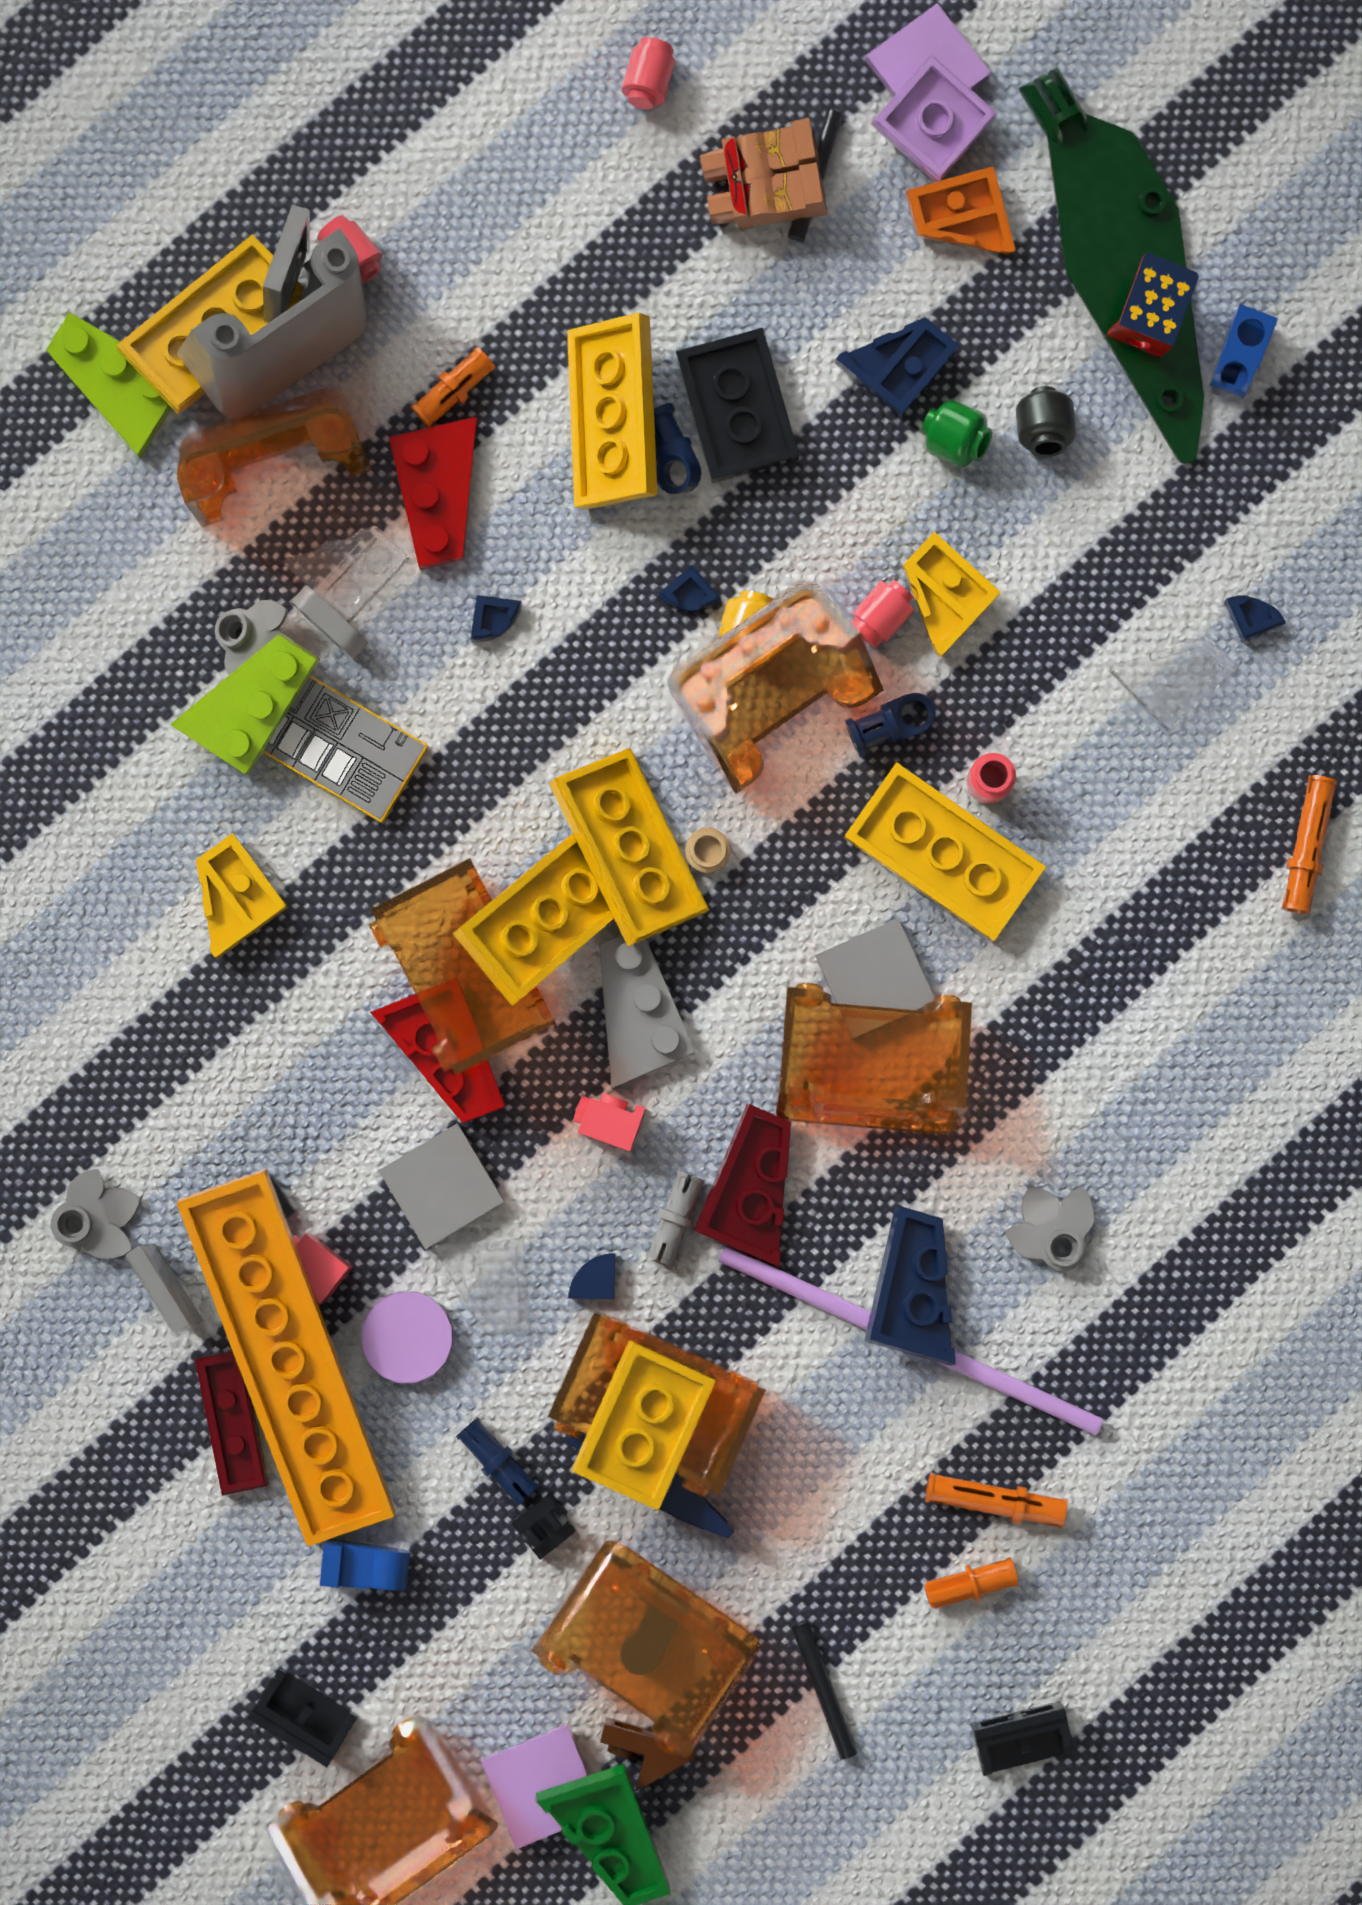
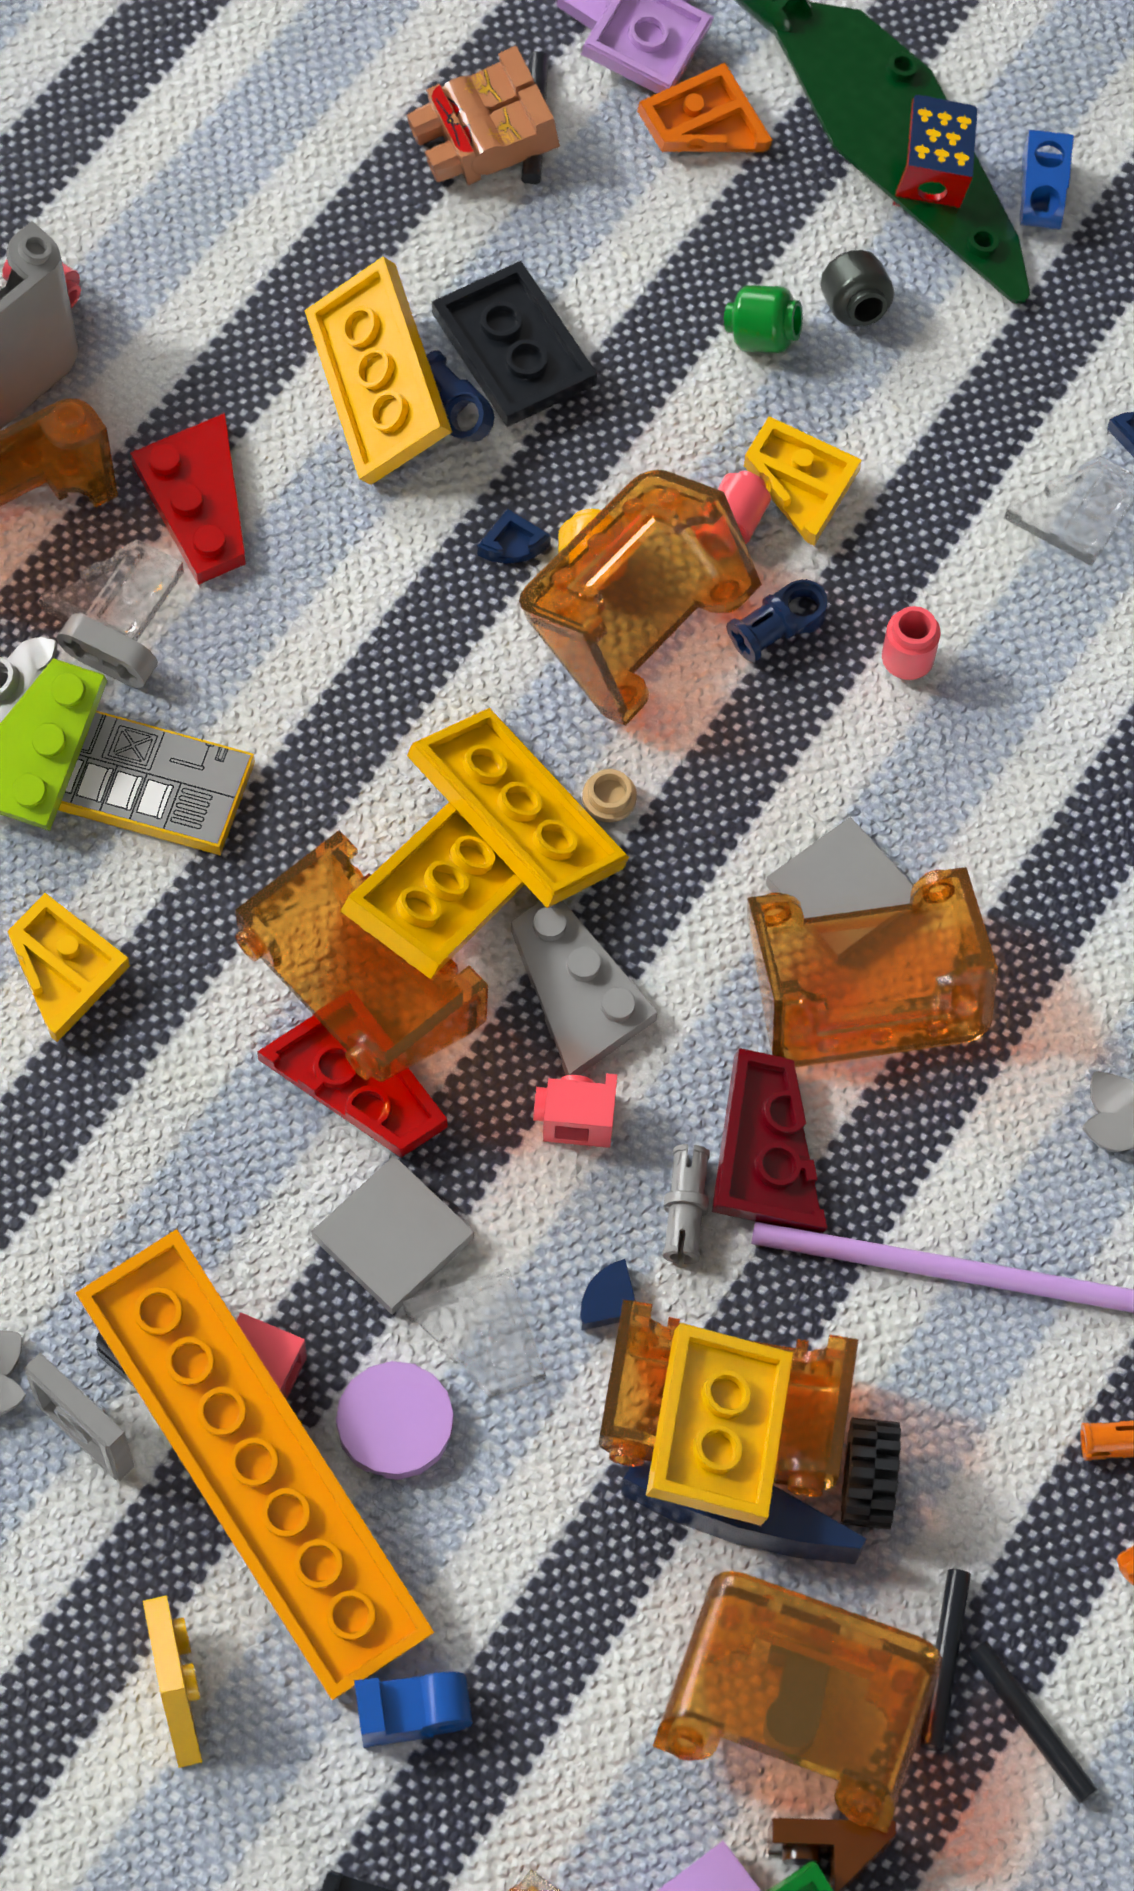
camera: 20 degrees left, 20 degrees down
dark red tile [195,1351,269,1496] -> none
orange pin [410,346,496,428] -> none
dark blue pin [456,1417,539,1506] -> none
dark blue tile [470,595,522,642] -> none
black tile [512,1493,577,1560] -> none
coral brick [621,37,675,110] -> none
dark blue wing [835,317,960,418] -> none
yellow plate [844,762,1046,942] -> none
dark blue wing [864,1206,956,1366] -> none
none -> yellow wing [143,1595,202,1768]
none -> black tyre [841,1417,901,1530]
none -> black bar [920,1569,971,1751]

